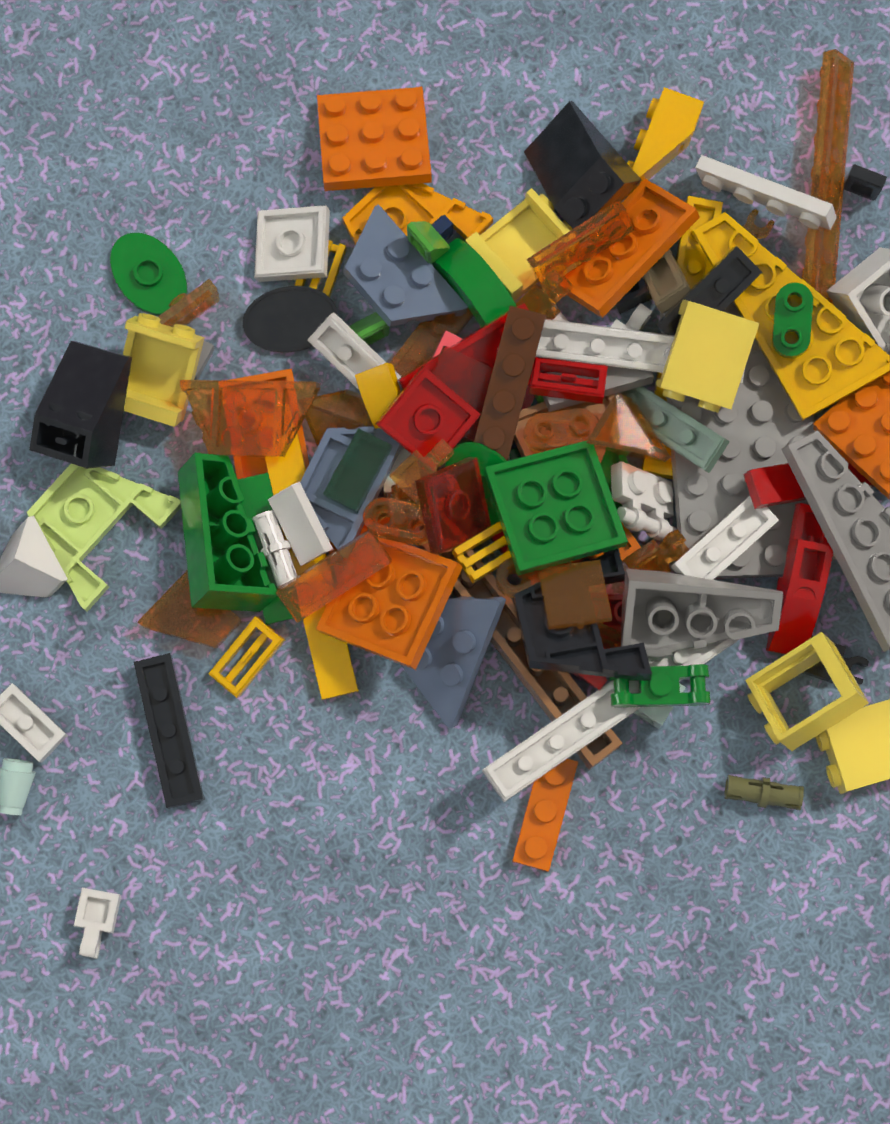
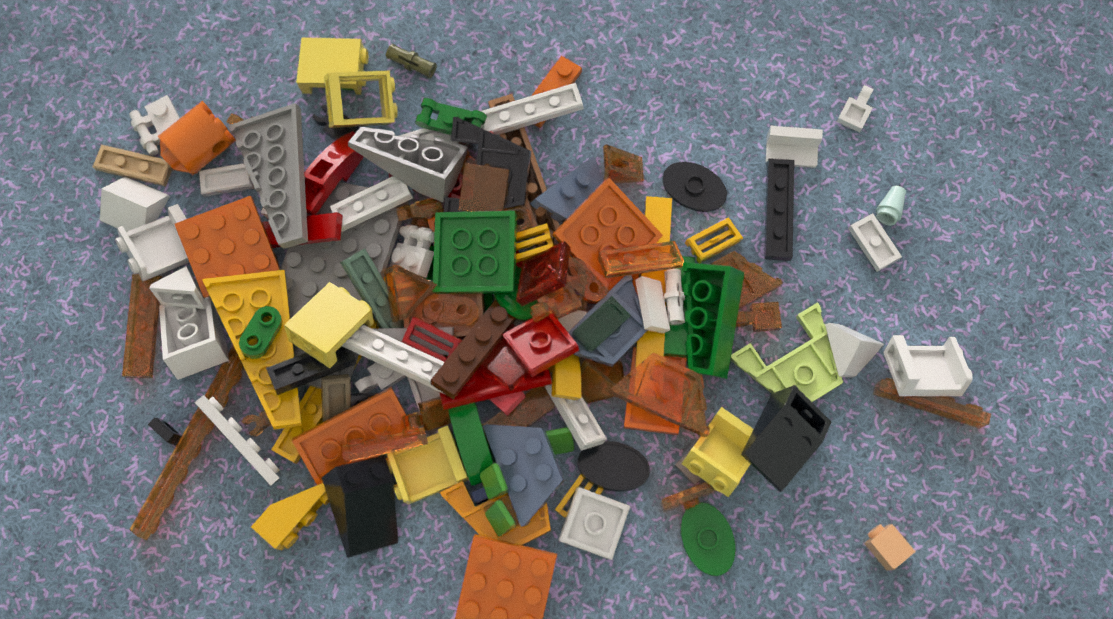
camera: 155 degrees left, 5 degrees down
none -> bright green slope [485,500,516,536]
none -> clear orange slope [603,144,644,183]
none -> black piece [663,162,727,212]
none -> clear orange plate [736,302,782,332]
none -> white panel [765,126,823,168]

